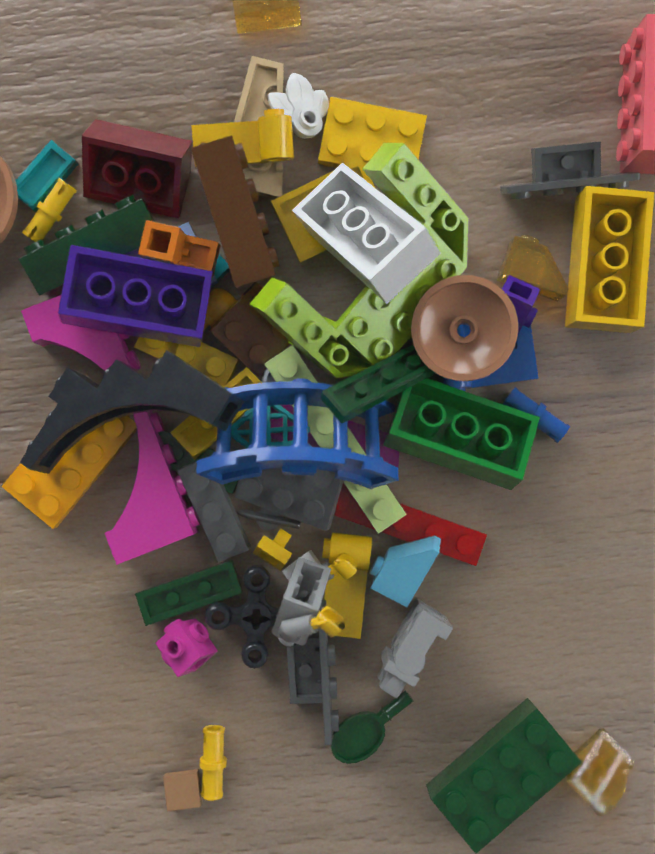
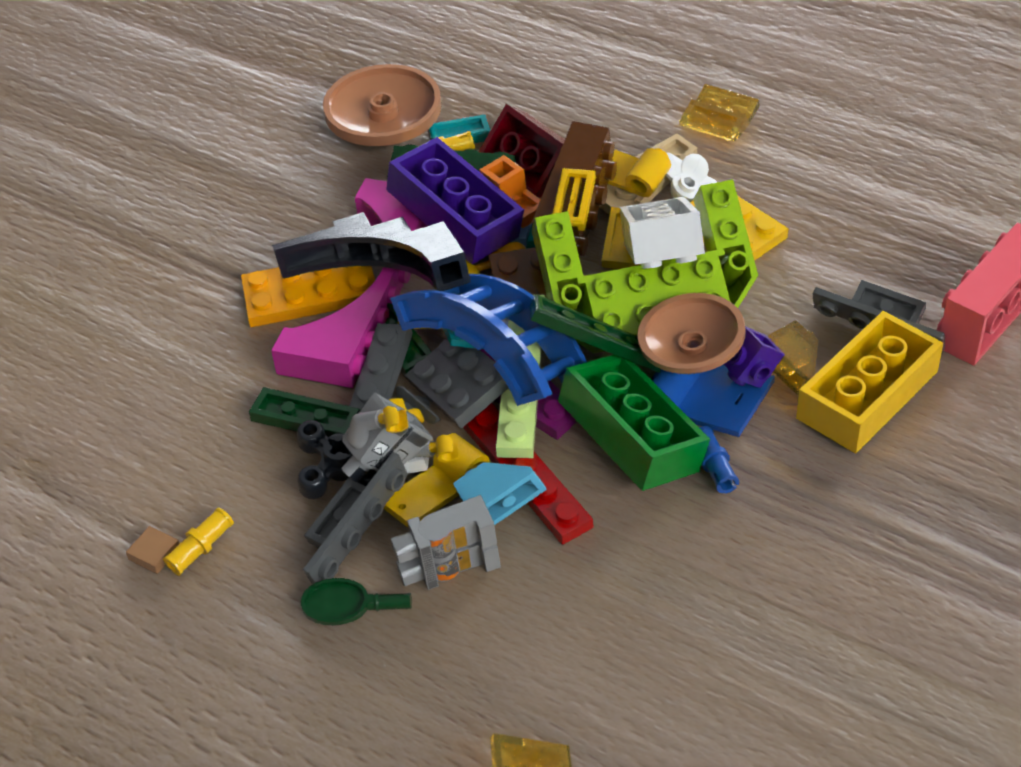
camera: 45 degrees right, 40 degrees down
dark pink brick [155,618,218,677] -> none
dark green brick [426,698,582,854] -> none
none -> yellow tile [552,168,596,231]

